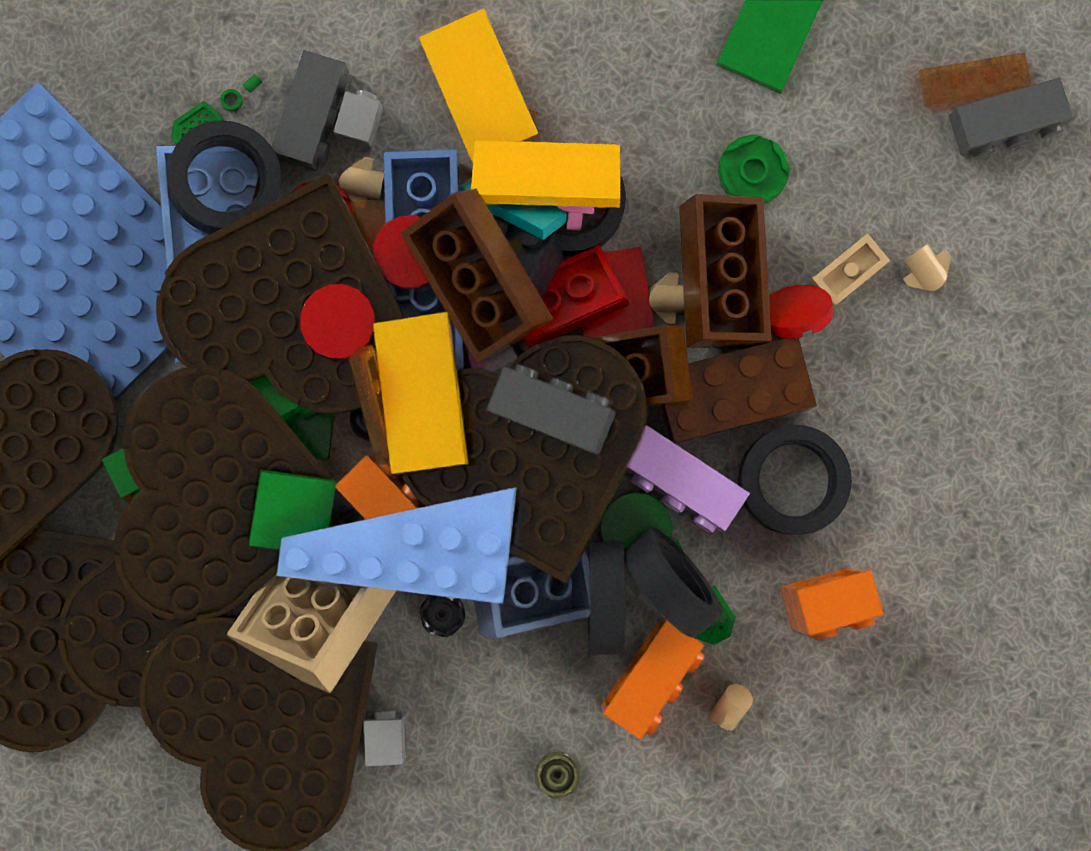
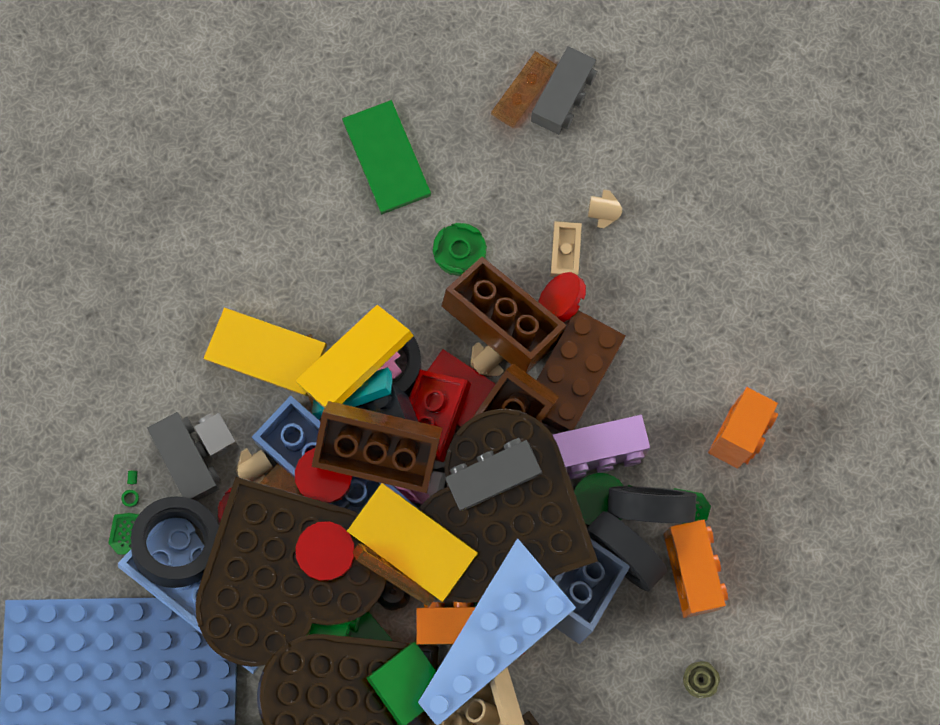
camera: 50 degrees left, 10 degrees down
black plate [419,595,465,637] -> none
tan piece [709,684,753,730] -> none
black tyre [738,425,852,535] -> none

